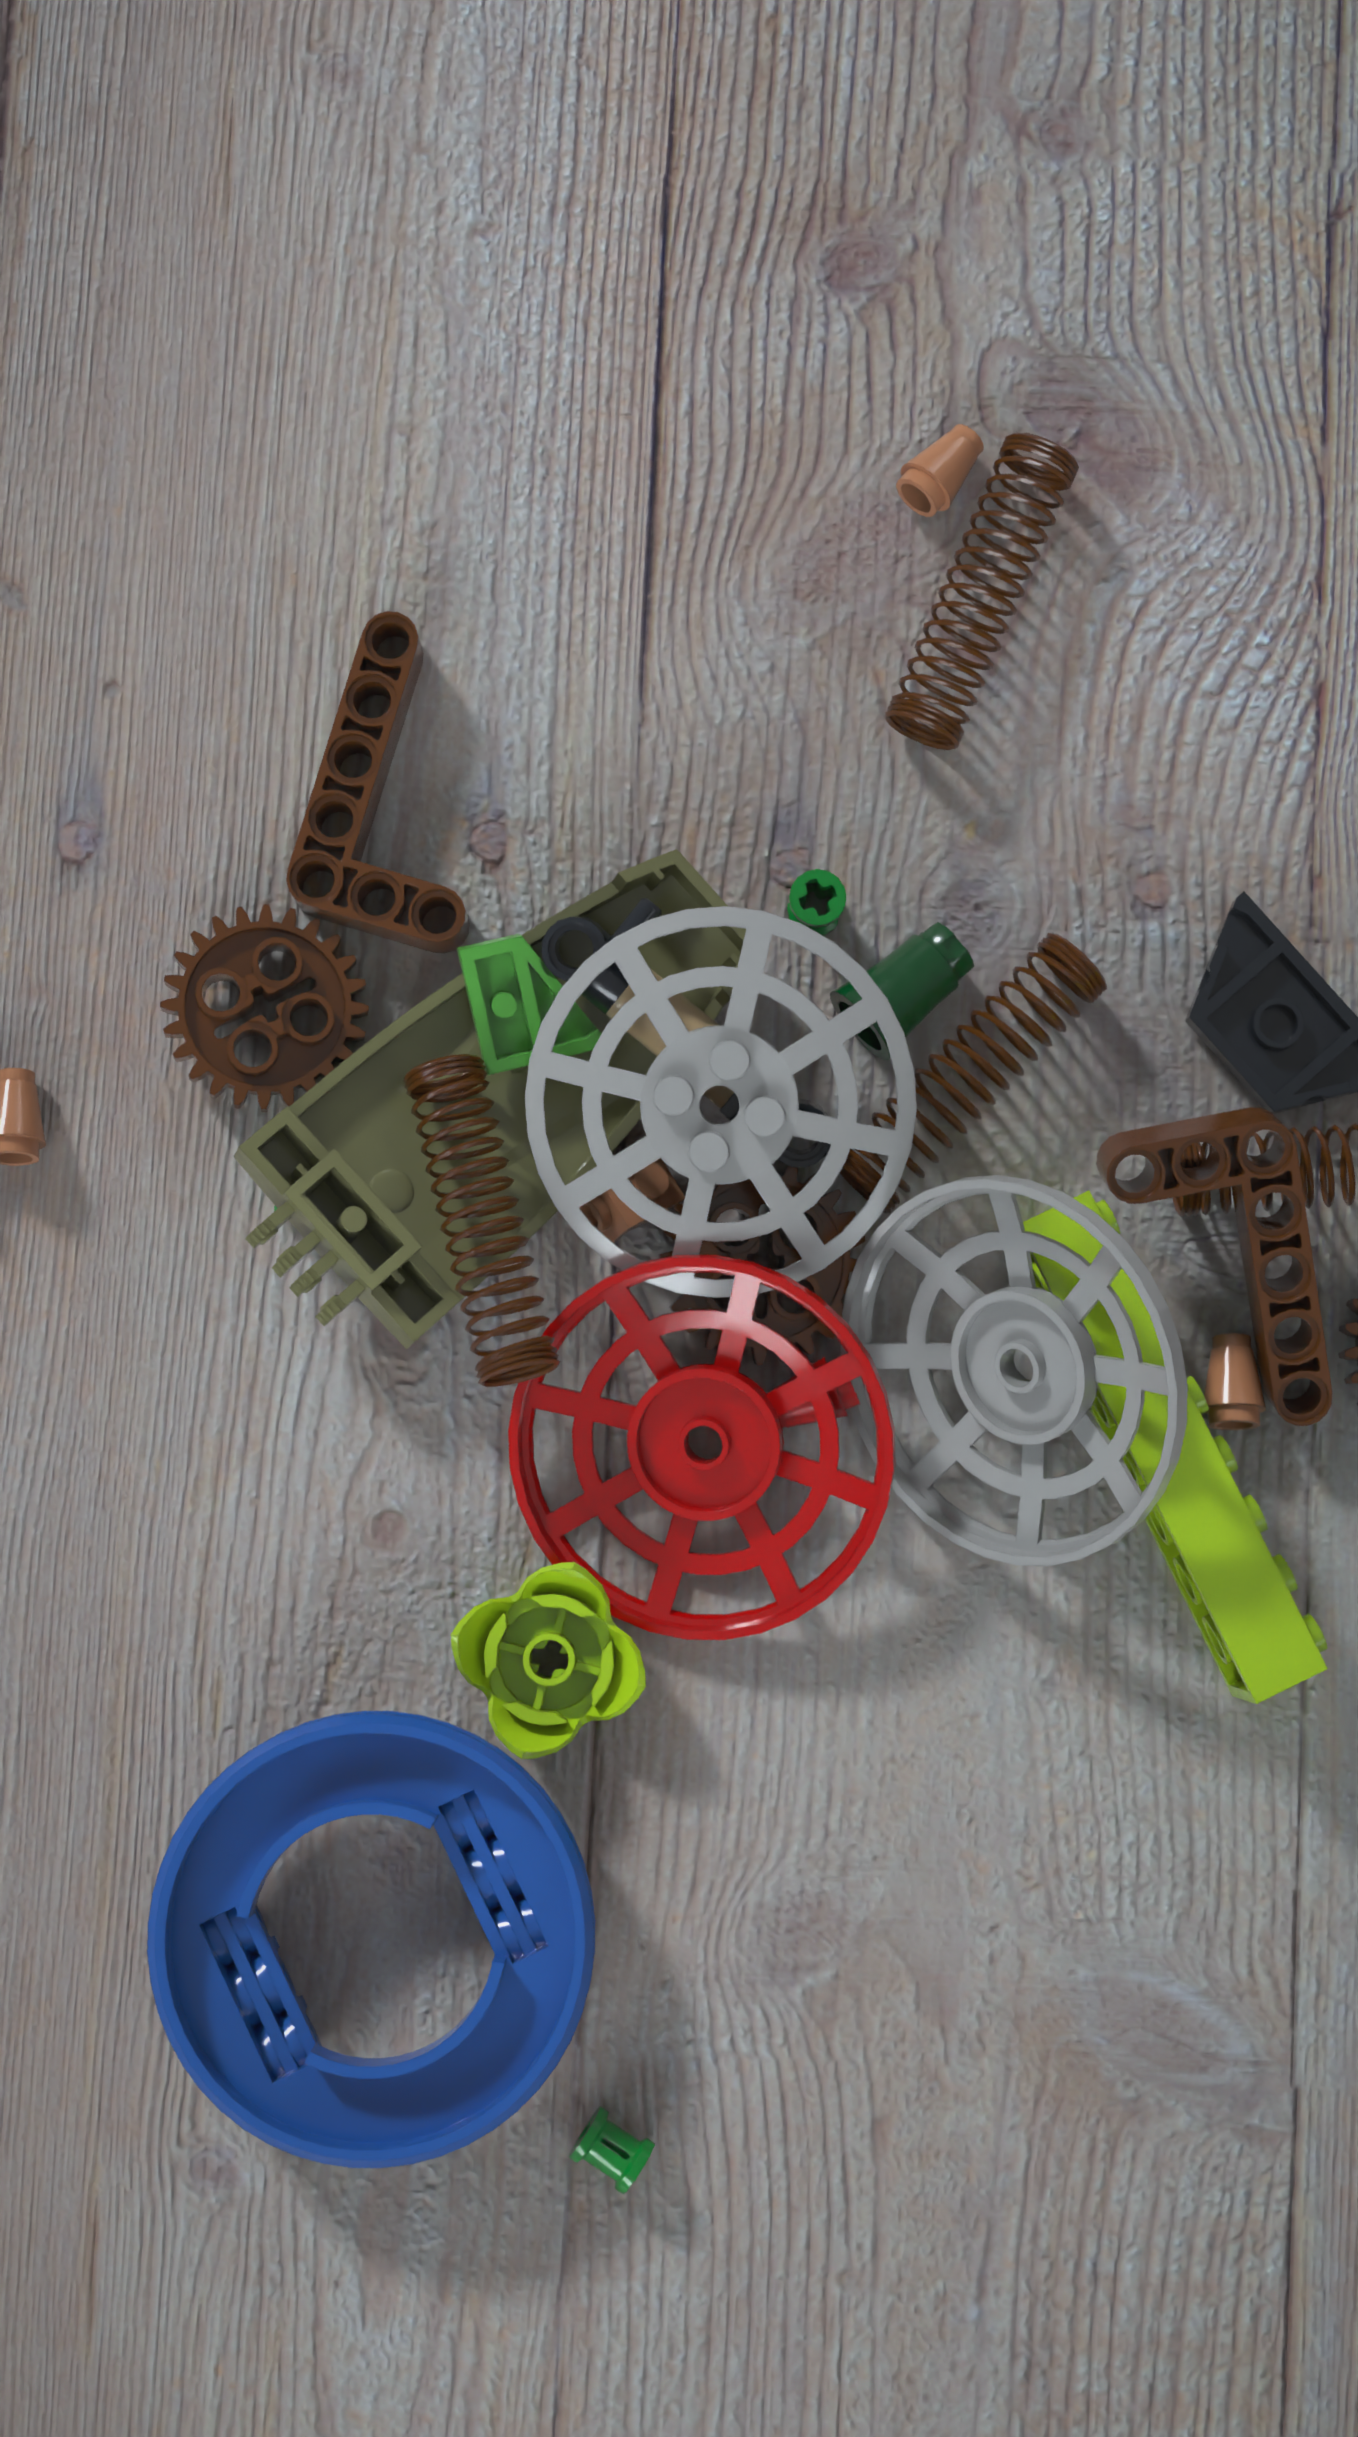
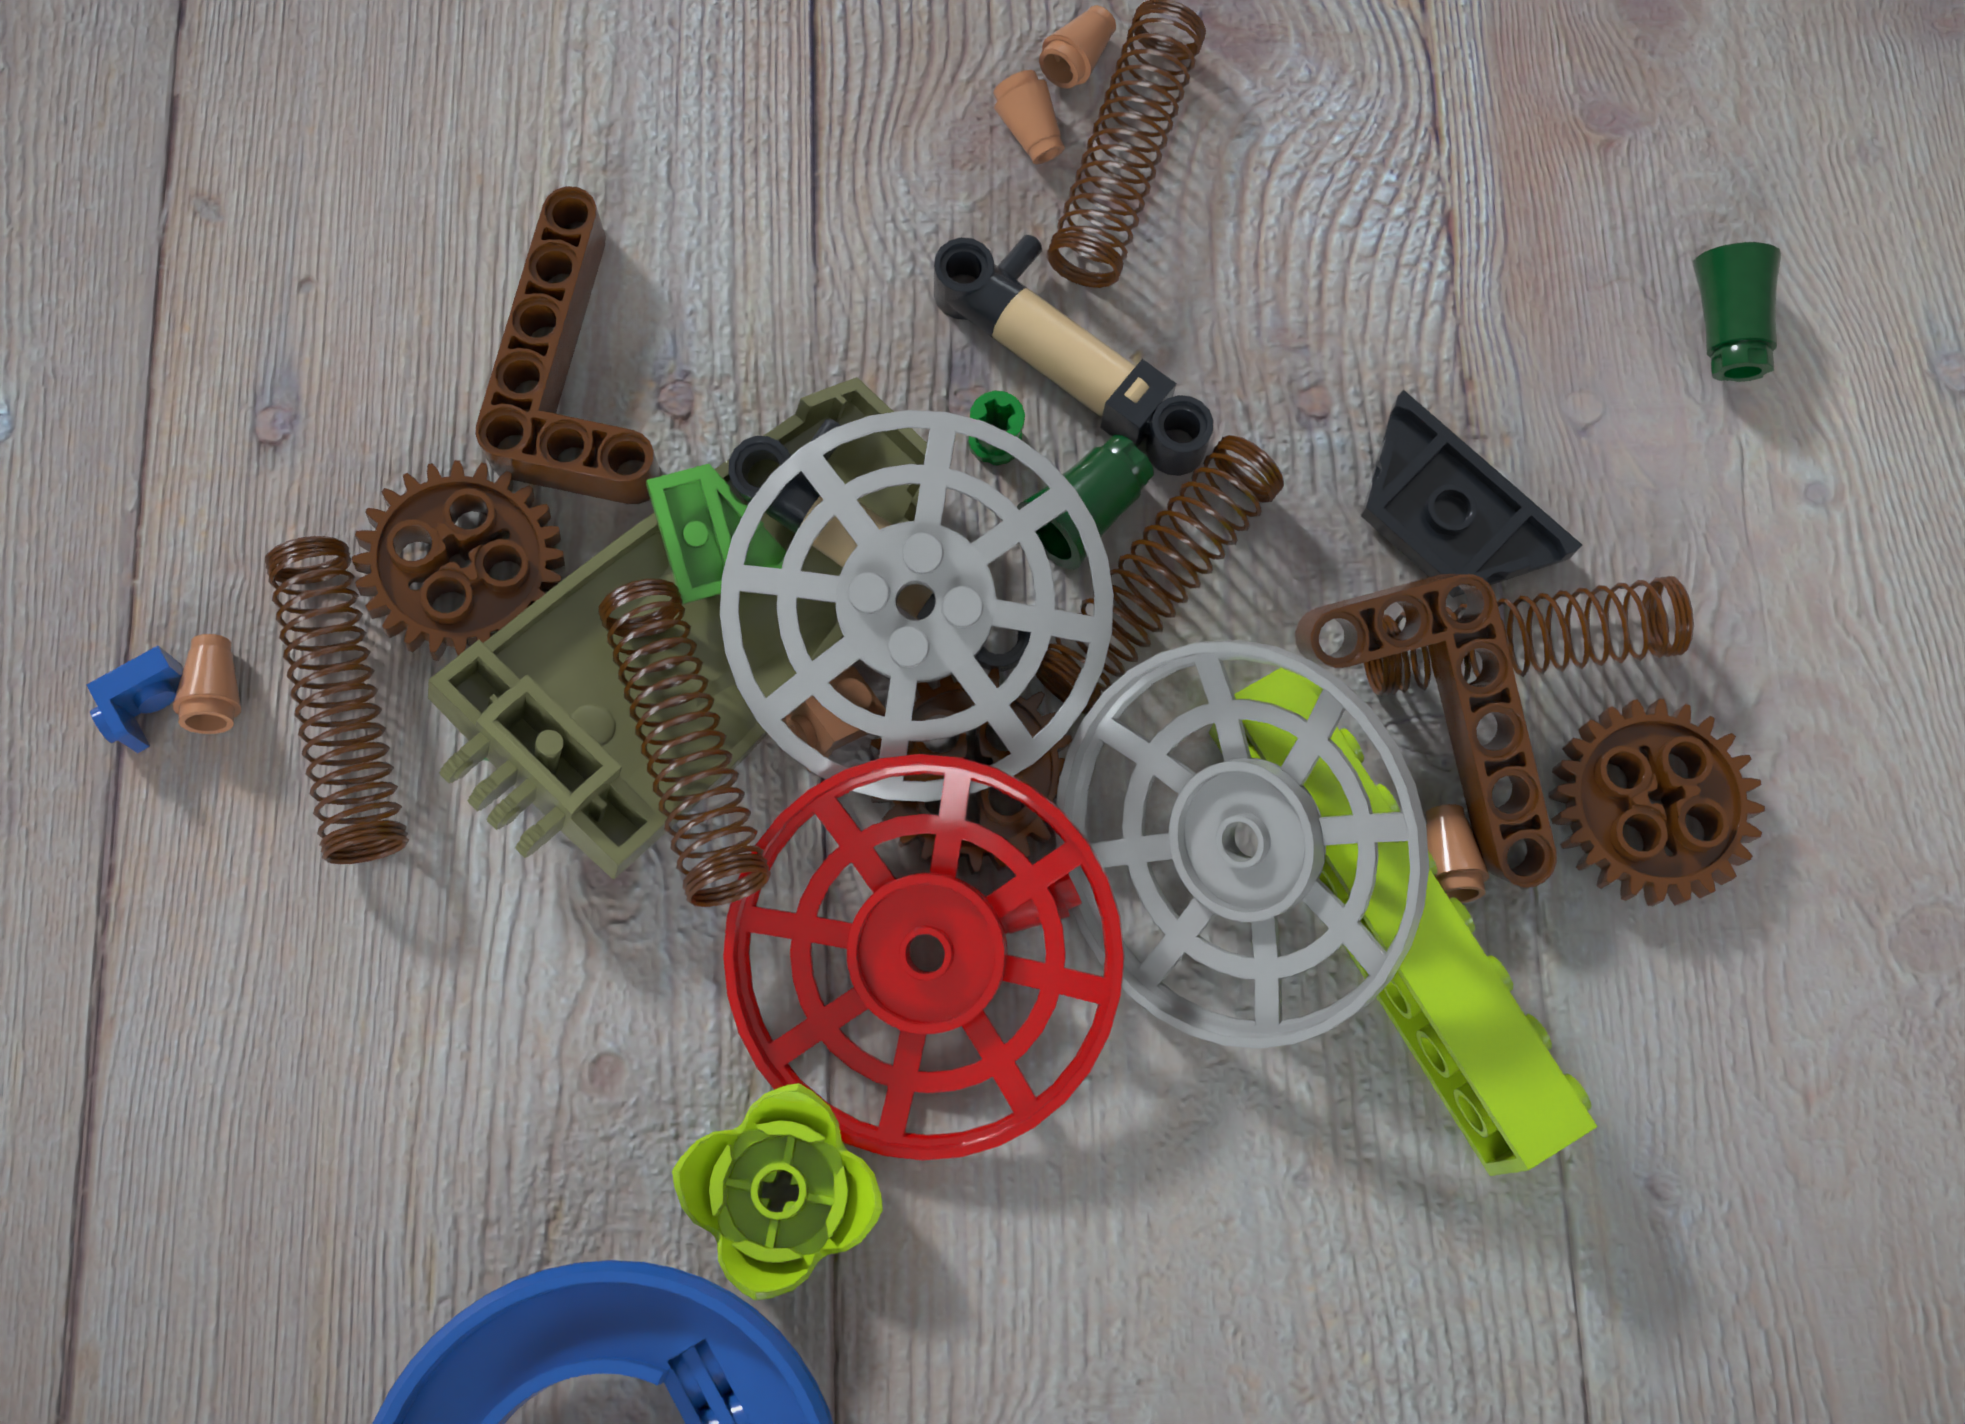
camera: 10 degrees left, 10 degrees down
none -> reddish brown piece [264,536,409,865]
none -> black piece [934,235,1214,476]
none -> nougat cone [993,70,1065,165]

